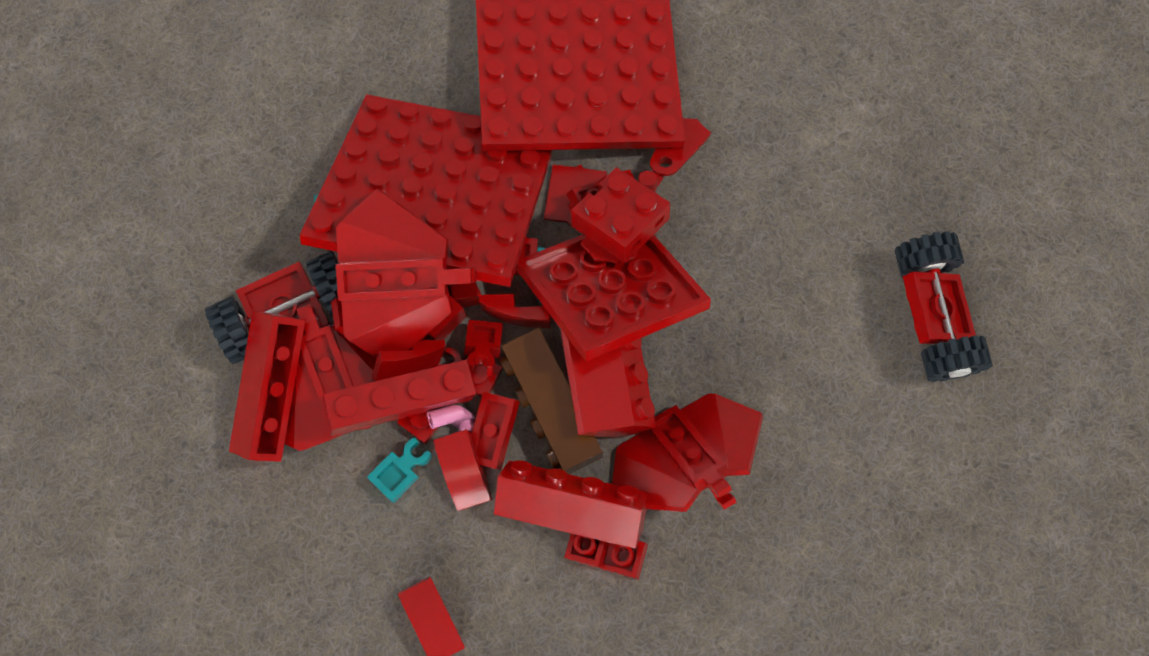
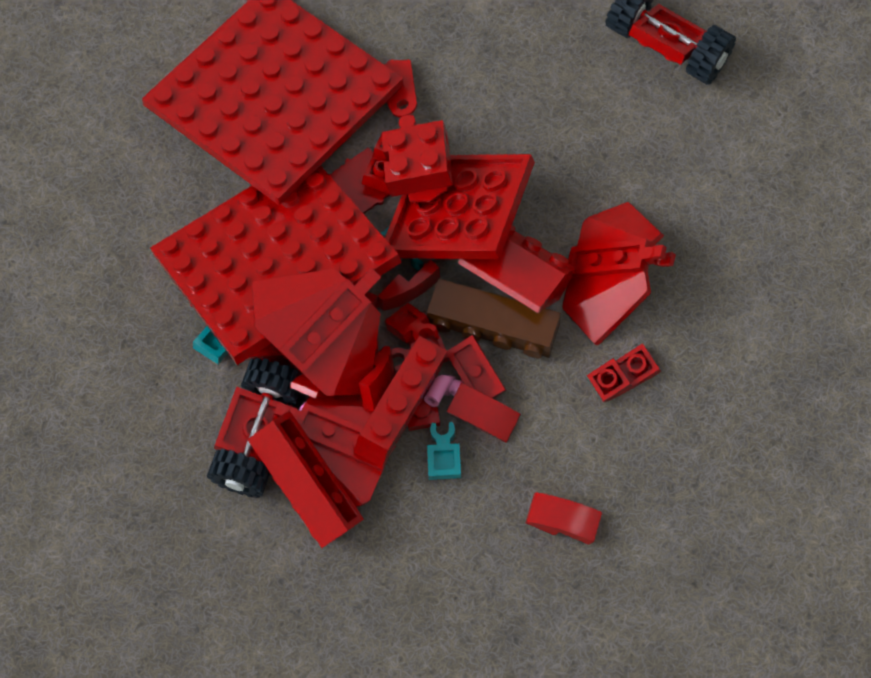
camera: 45 degrees left, 5 degrees down
red brick [494,460,649,549] -> none

